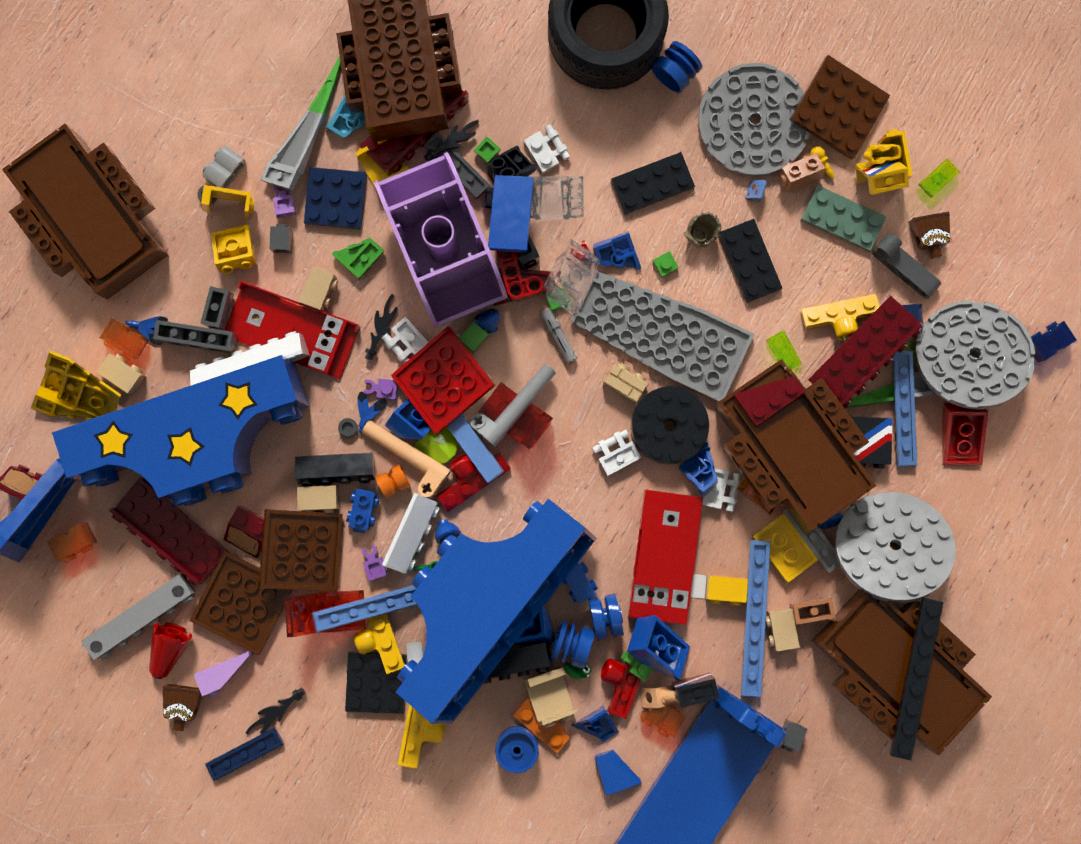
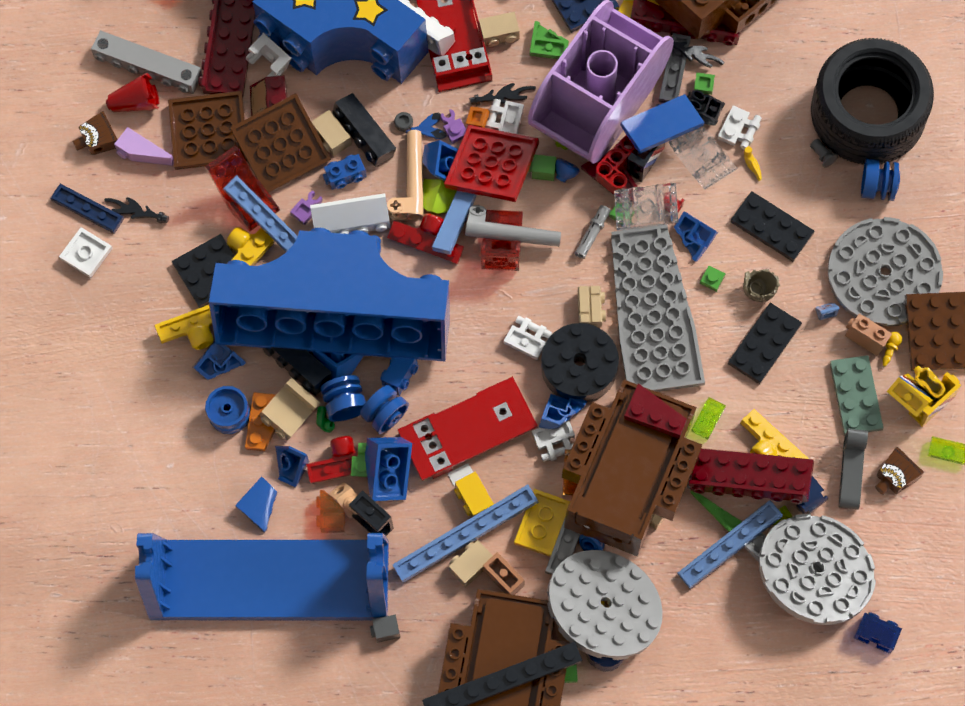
camera: 60 degrees right, 15 degrees down
orange wheel [375,465,411,499] -> none
panel [851,417,892,469] -> none
red slope [942,403,988,465] -> none
none -> white plate [59,227,113,278]
none -> blue slope [192,341,246,380]
none -> white panel [246,33,291,77]
none -> orange plate [465,106,490,128]
none -> yellow bar [744,146,762,181]
none -> dark grey pin [810,139,838,168]

